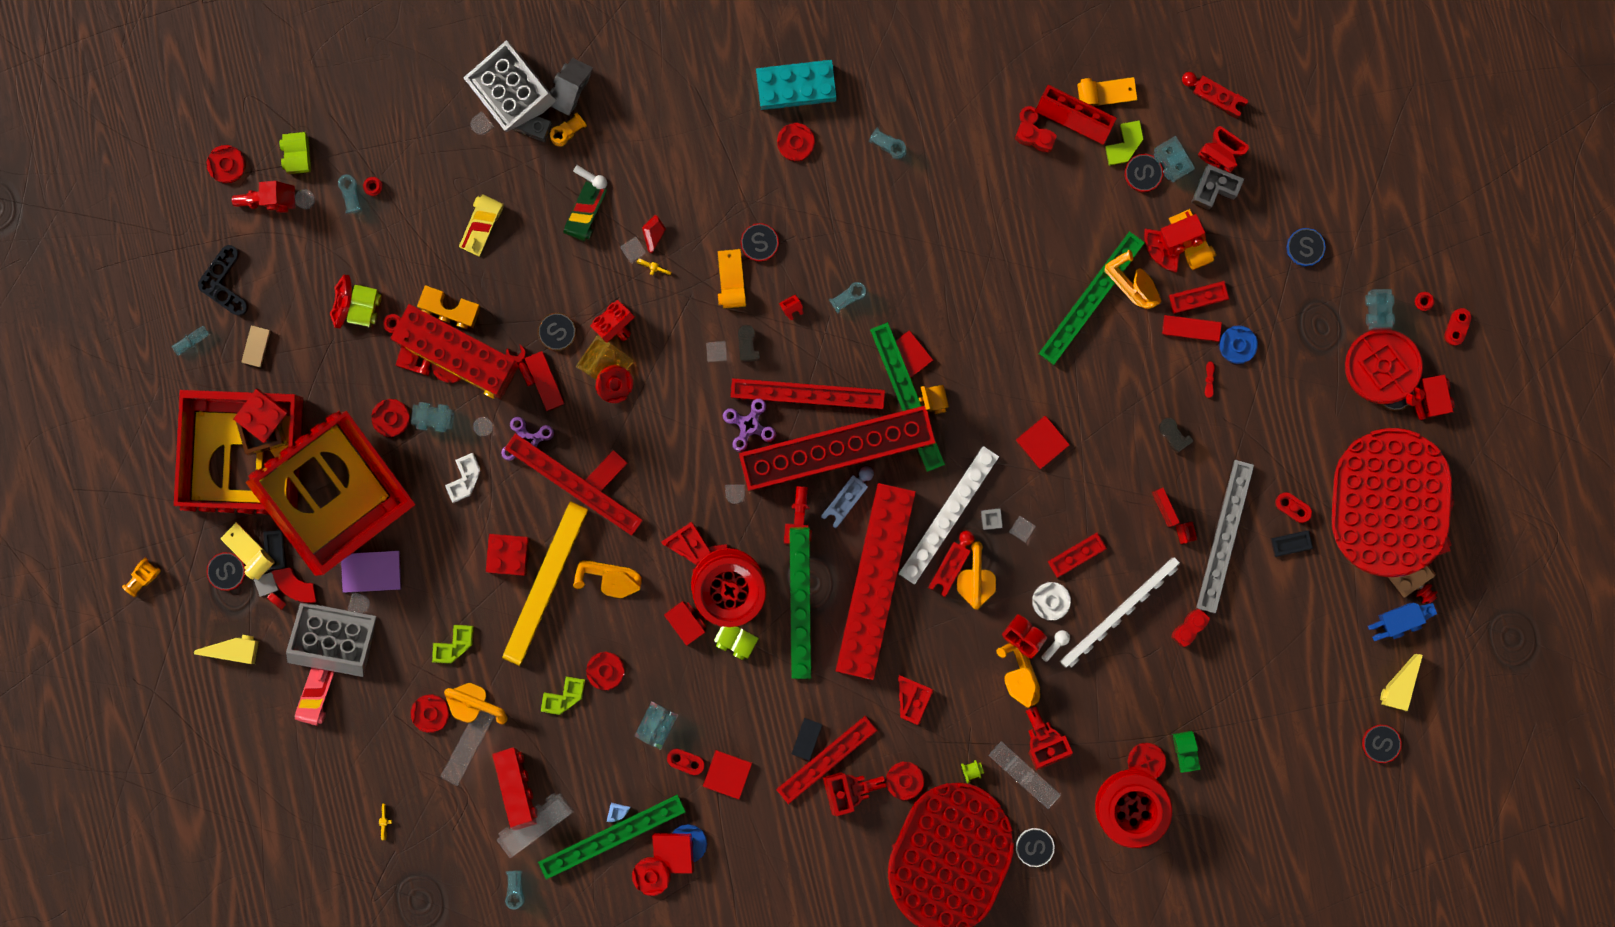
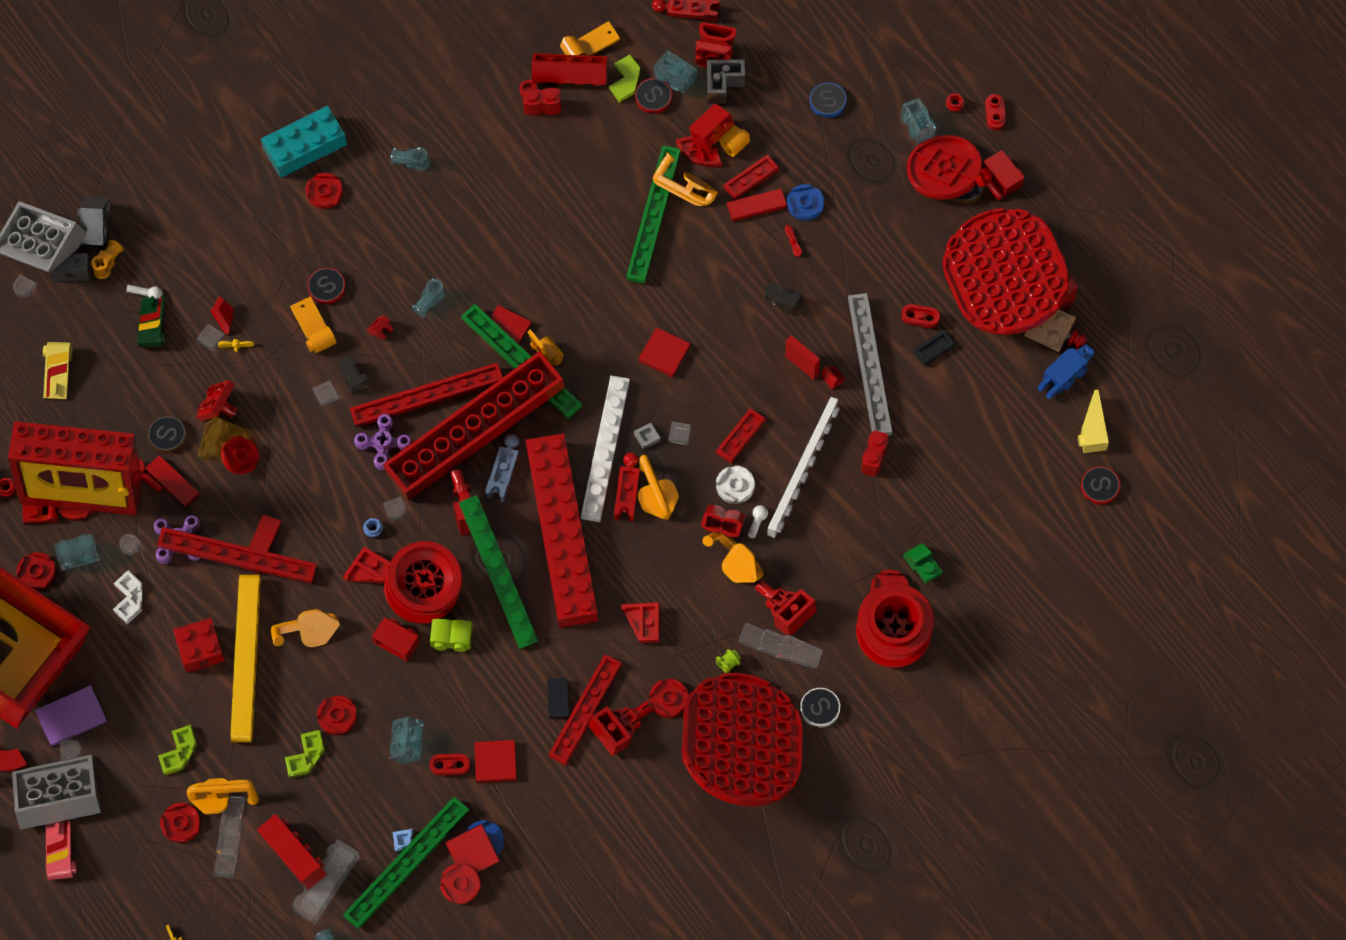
camera: 20 degrees left, 20 degrees down
none -> medium blue plate [363,518,383,537]

